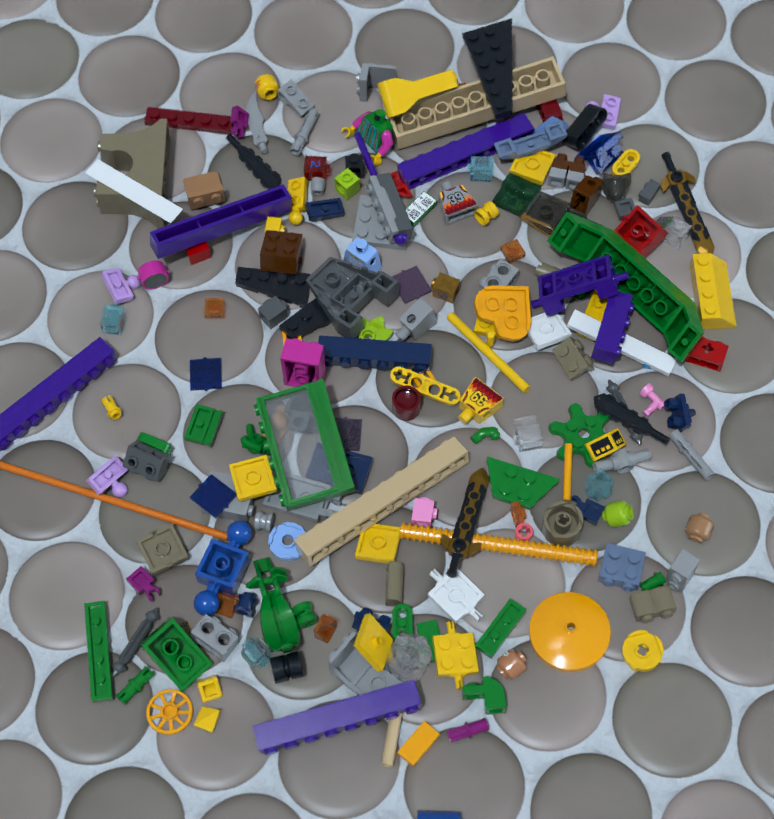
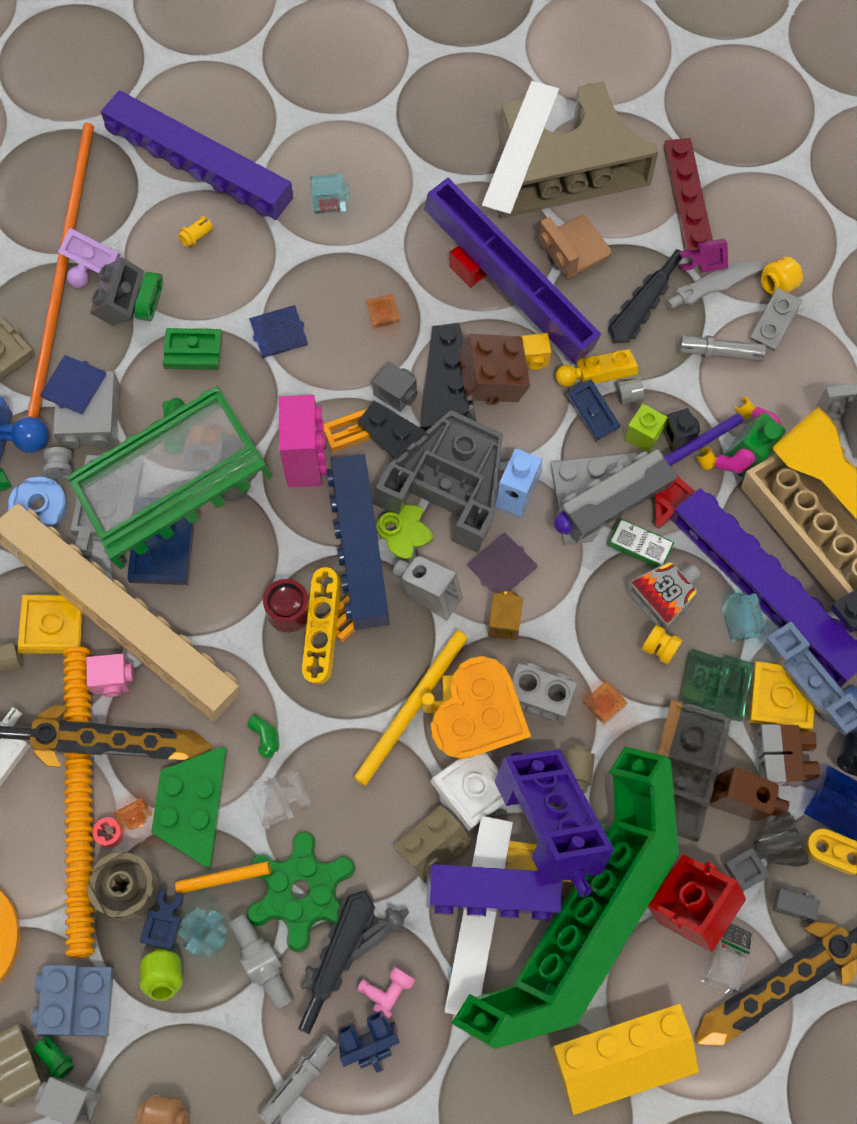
camera: 75 degrees right, 5 degrees up
lavender plate [101,268,141,304] -> none
dark pink piece [137,260,170,290] -> none
yellow plate [229,455,277,502] -> none
clear red brick [304,156,330,181] -> none
clear purple piece [335,417,362,451] -> none
yellow torso [458,377,504,424] -> none
slope [584,427,627,462] -> none
red brick [684,336,729,372] -> none

